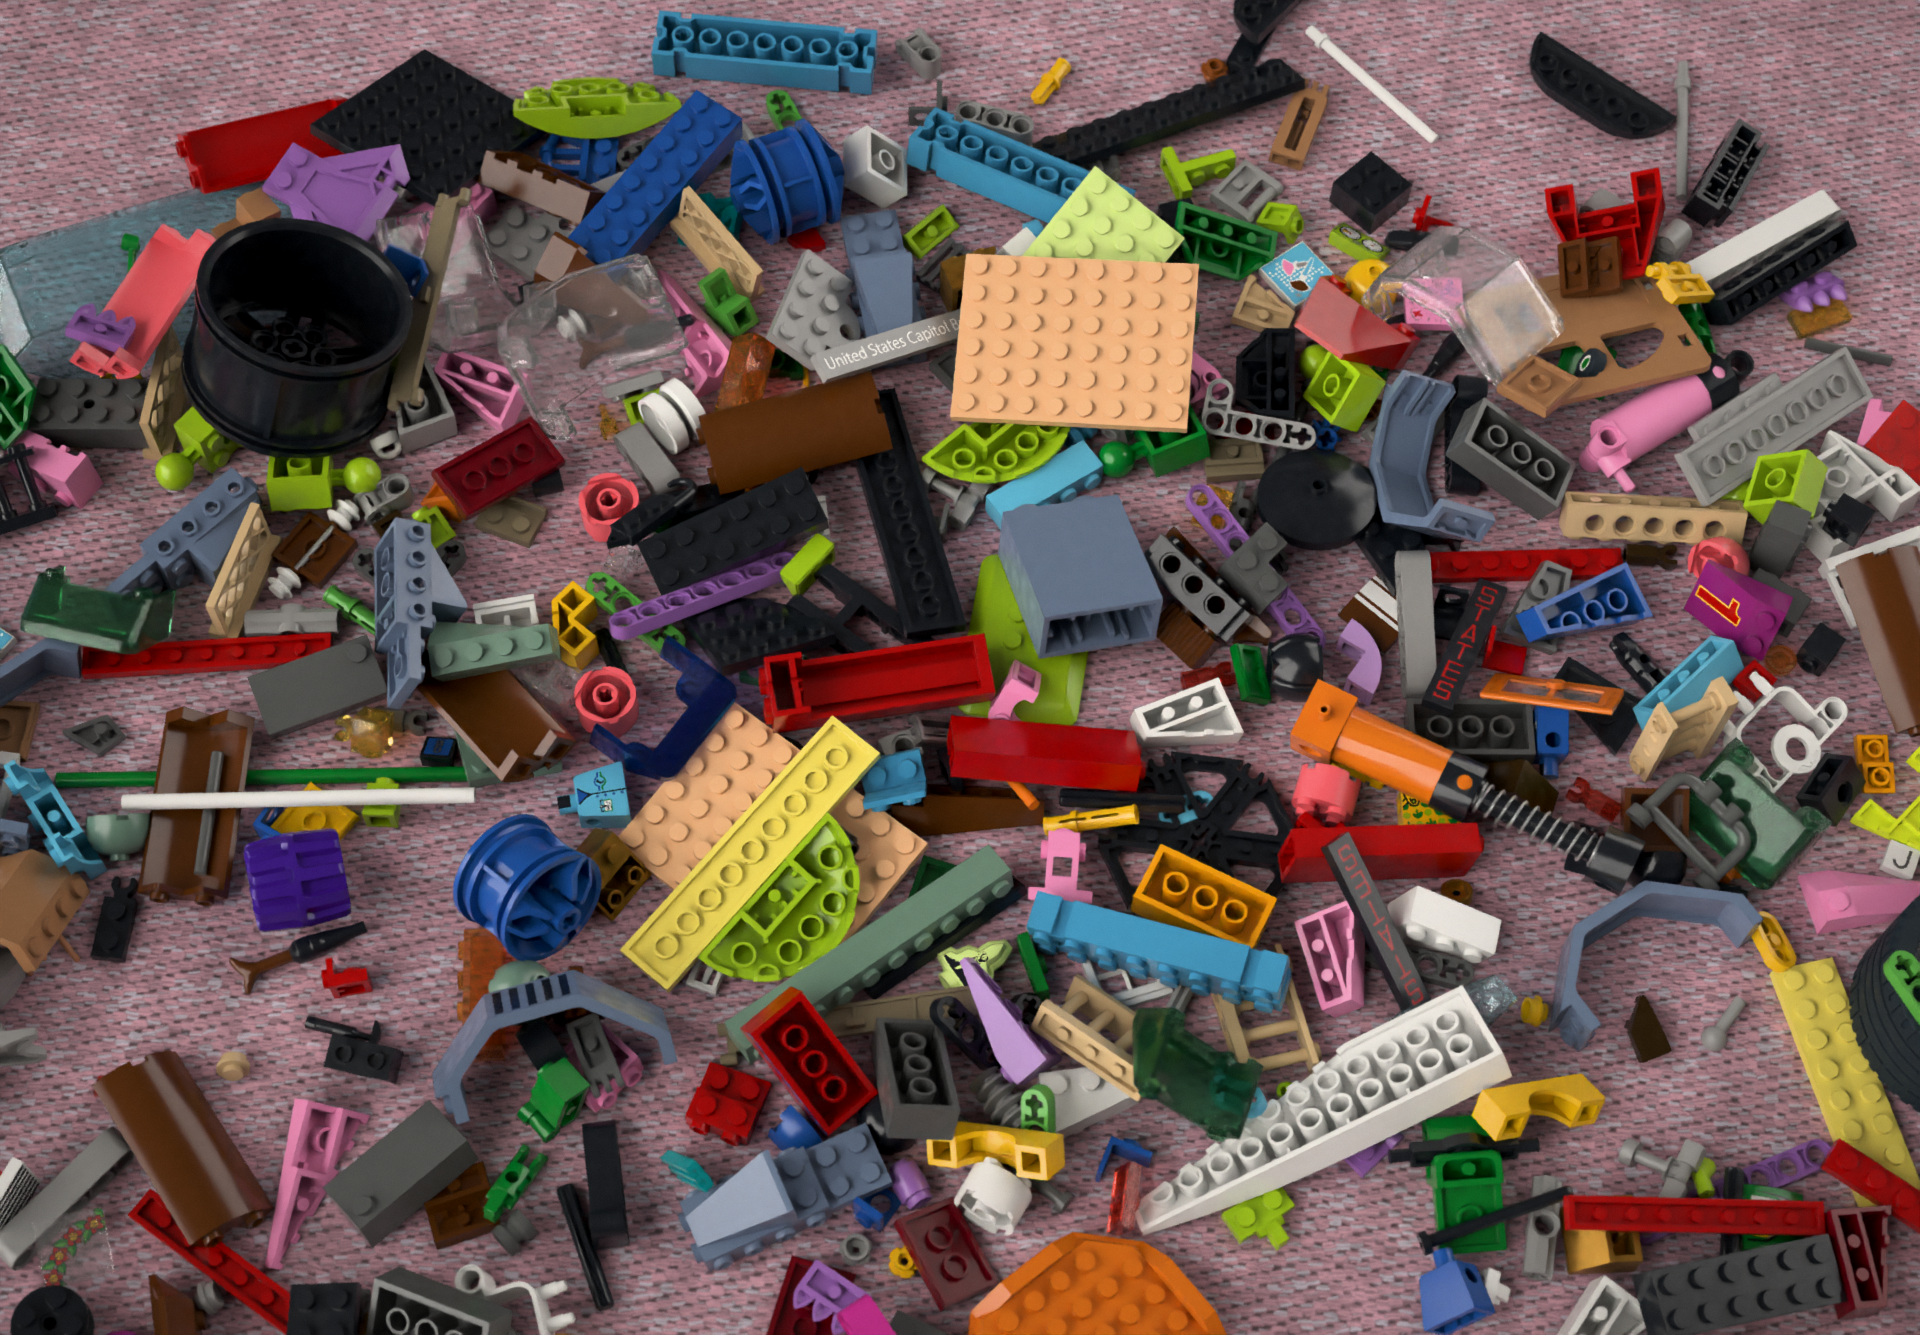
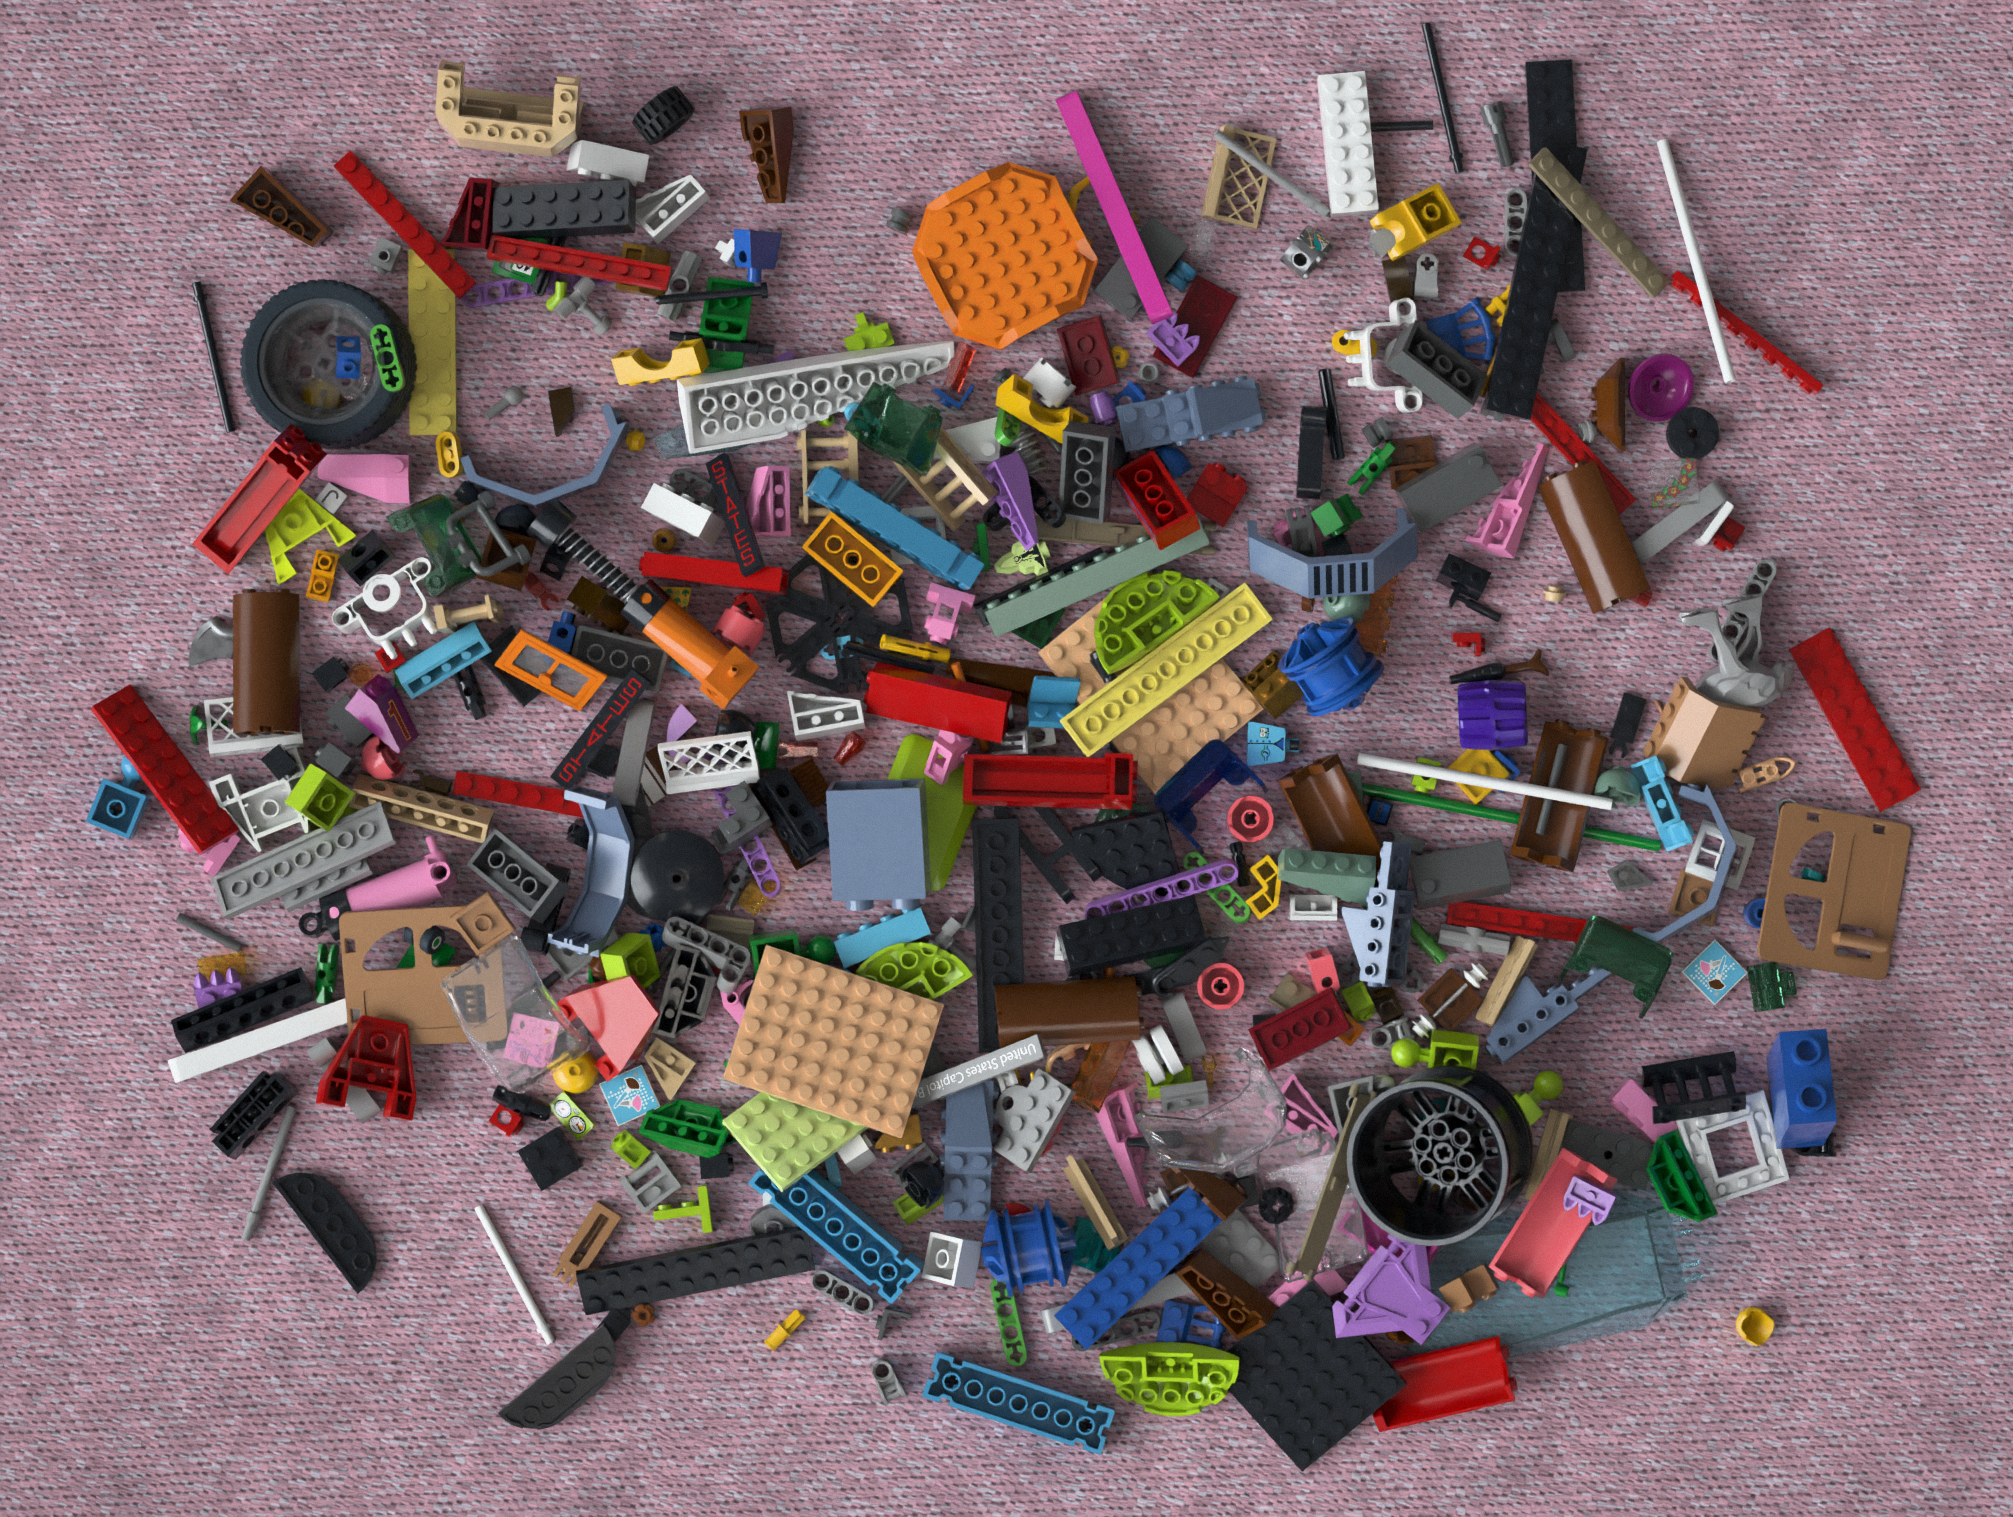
camera: 170 degrees left, 25 degrees up
clear yellow brick [334,706,394,759] -> none
blue bracket [383,244,429,298] -> none
teal tile [660,1150,714,1193] -> none
bright green brick [697,267,760,337] -> none
lime slope [780,533,835,596] -> none
red bracket [1481,625,1527,676] -> none
dark grey wing [1498,560,1572,655] -> none
blue wedge [1515,562,1653,643] -> none
reddish brown slope [1557,236,1624,298] -> none
yellow plate [1645,261,1715,305] -> none
none -> white fence [658,731,760,794]
none -> clear red cone [833,731,866,766]
none -> black cylinder [900,1161,944,1209]
none -> black gear [1258,1187,1295,1225]
none -> coral torso [1305,947,1340,996]

